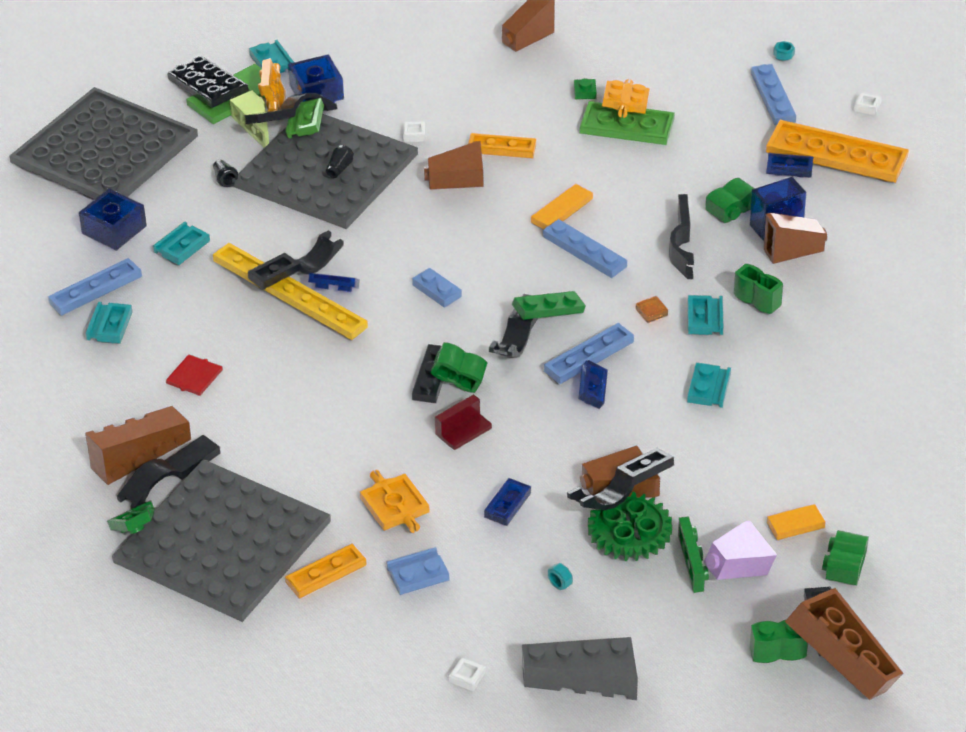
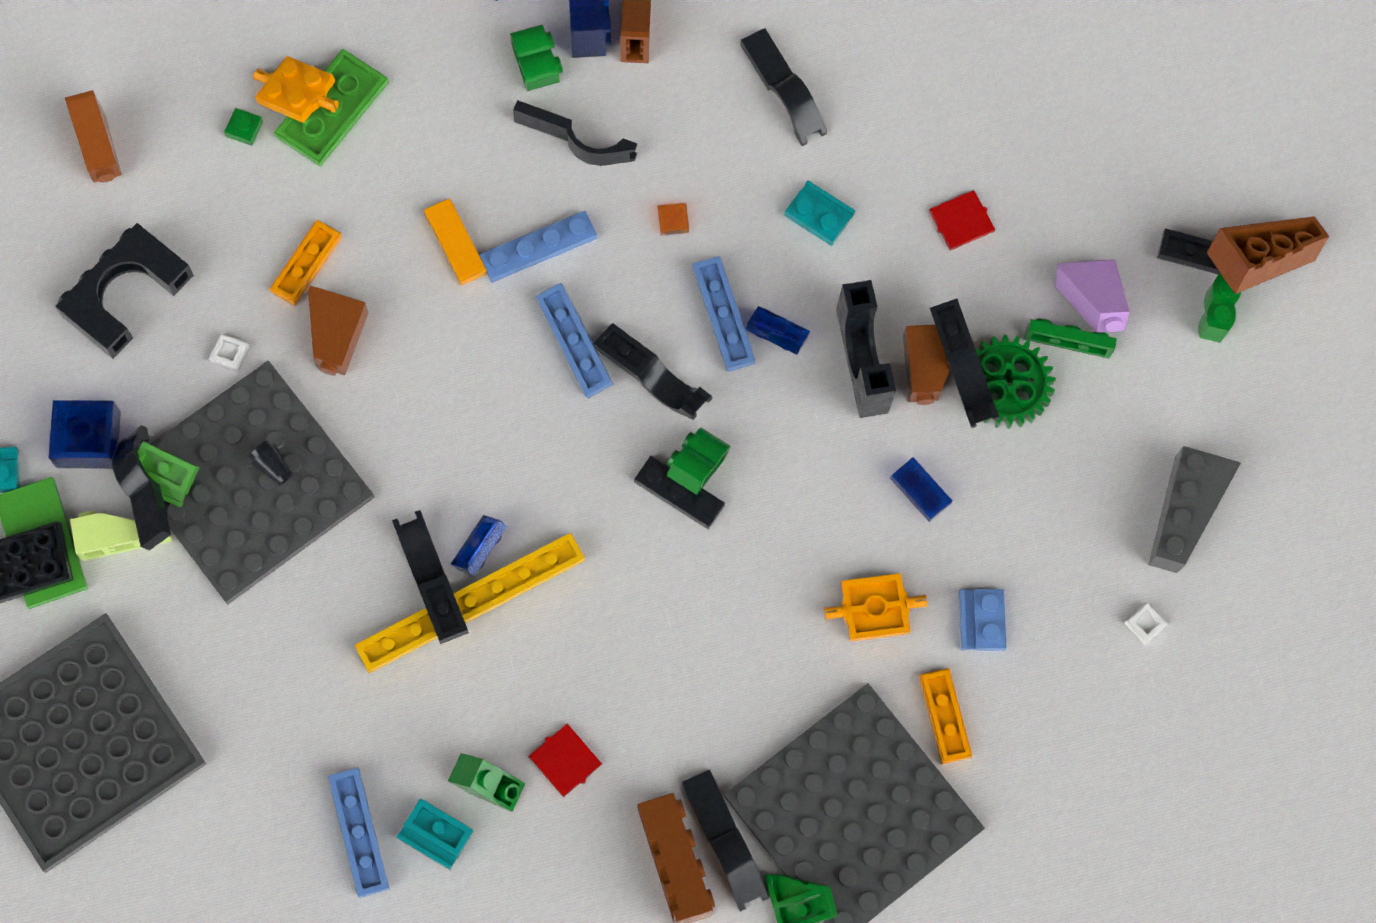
camera: 75 degrees left, 30 degrees up
clear blue brick [79,188,147,251] -> none
teal plate [153,221,210,265] -> none
black cone [213,159,238,187] -> none
light orange plate [258,58,286,111] -> none
medium blue plate [412,268,462,308] -> none
dark red panel [435,394,492,450] -> none
green plate [512,291,586,320] -> none
teal tile [548,563,573,590] -> none
teal plate [688,295,724,335] -> none
green brick [733,264,783,314] -> none
light orange tile [767,504,826,540] -> none
green brick [822,530,869,586] -> none
none -> black arch [55,223,194,359]
none -> green slope [448,753,525,812]
none -> medium blue plate [535,282,614,399]
none -> black piece [740,28,827,146]
none -> black arch [836,280,896,418]
none -> red piece [929,190,996,251]

